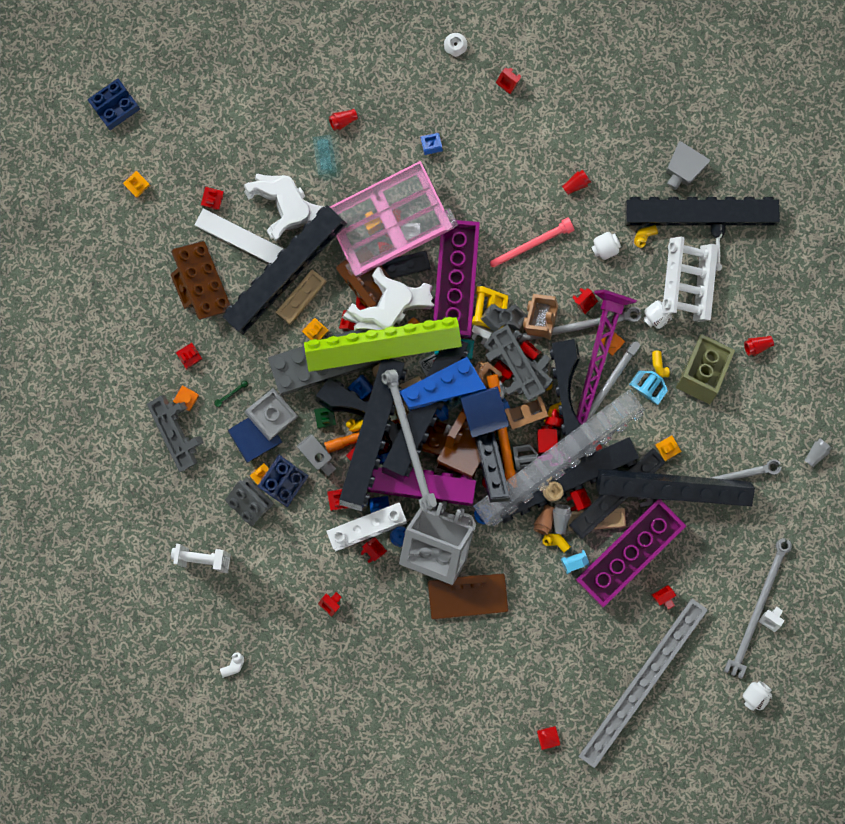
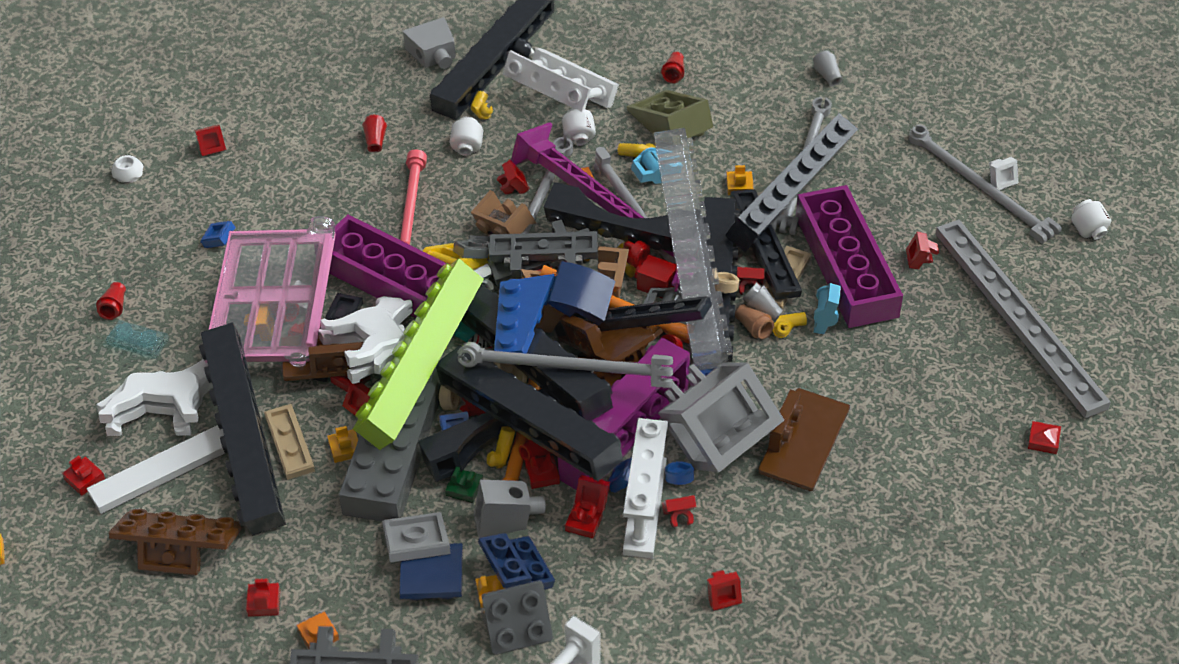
camera: 65 degrees left, 35 degrees down
dark green hinge [214,380,248,407] -> none

